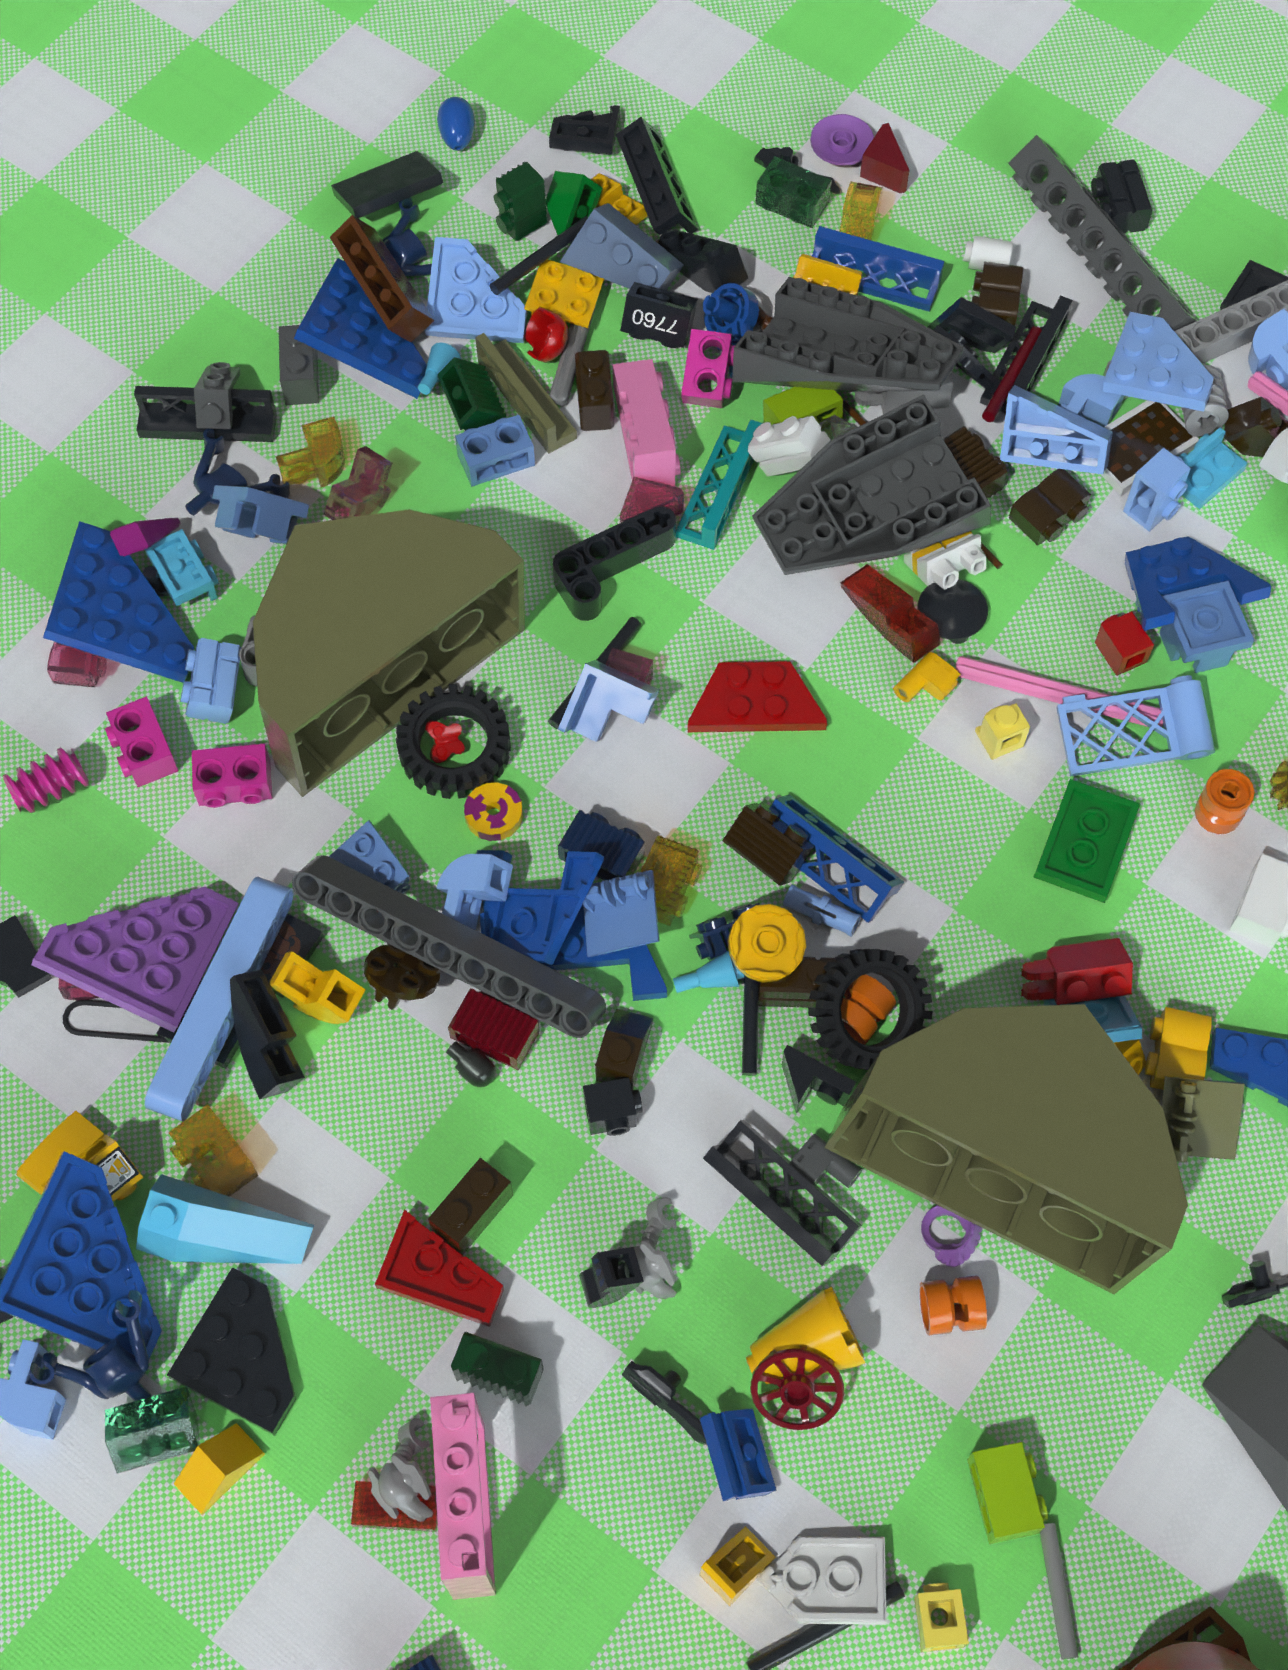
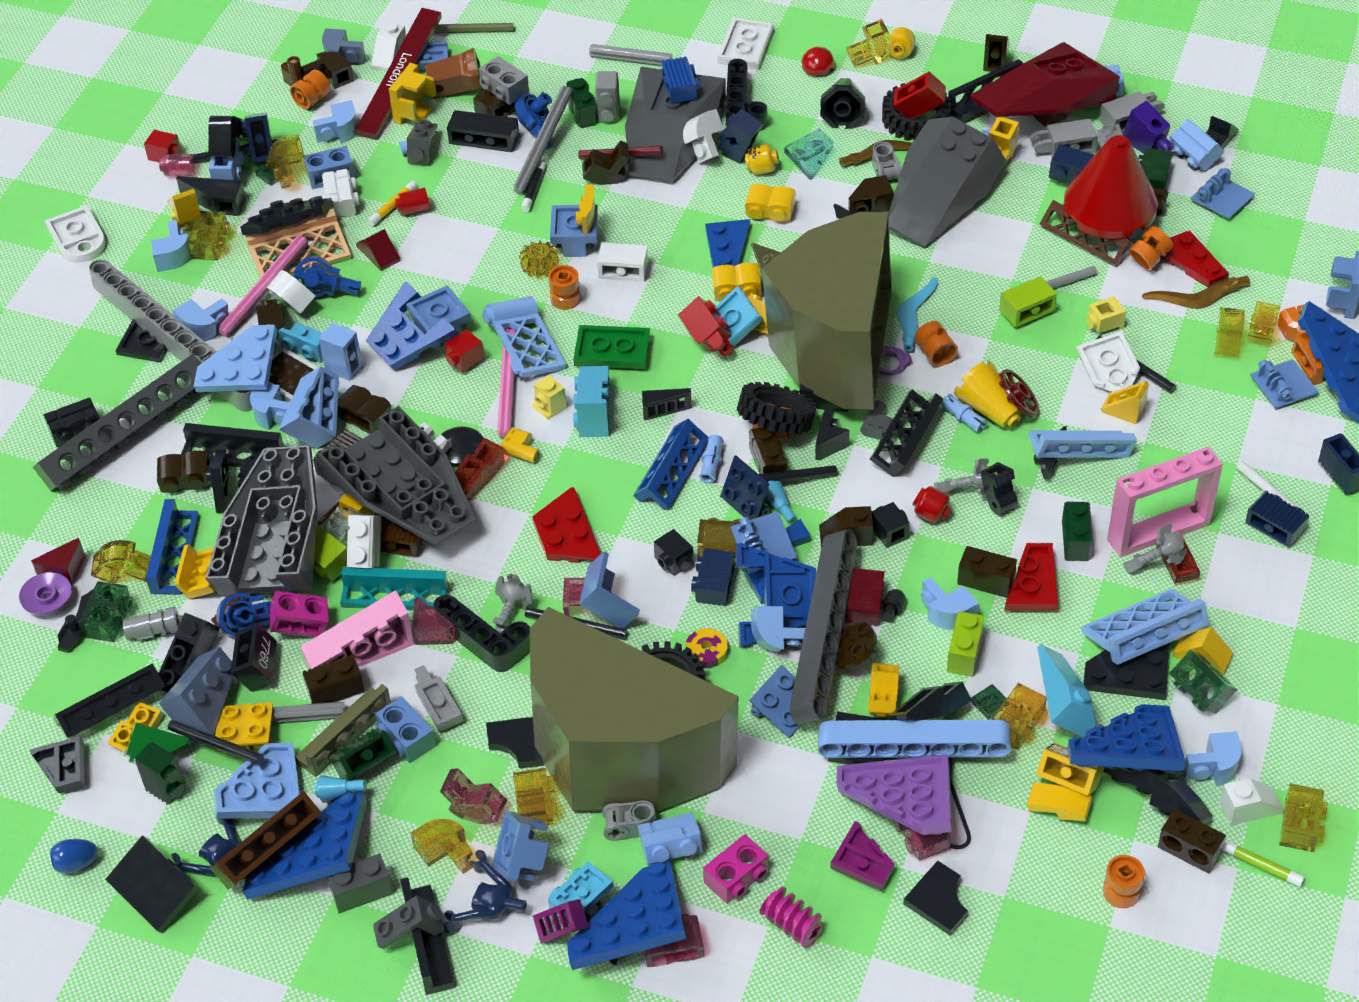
camera: 105 degrees left, 15 degrees down
dark blue piece [29,1290,155,1411] -> none
dark pink brick [192,744,272,808] -> none
red hair [524,307,568,363] -> none
blue plate [700,1408,777,1501] -> none
dark brown brick [722,802,814,886] -> none
yellow tile [728,904,806,982] -> none
white brick [963,236,1013,271] -> none
dark red bar [982,327,1042,422] -> none
none -> light grey axle [123,606,180,641]
none -> light grey hinge [414,665,464,732]
none -> light grey piece [493,574,533,633]
none -> medium azure wedge [573,366,610,437]
none -> black slope [642,388,692,420]
none -> black brick [654,529,694,576]
none -> magenta wing [830,821,895,891]
none -> medium azure piece [897,277,938,352]
none -> red head [912,486,952,524]
none -> light blue brick [921,577,979,630]
none -> light blue pin [941,394,988,434]
none -> lime brick [947,611,984,677]
none -> clear green tile [971,684,1010,720]
none -> light blue fence [1028,430,1137,458]
none -> light blue fence [1081,589,1209,665]

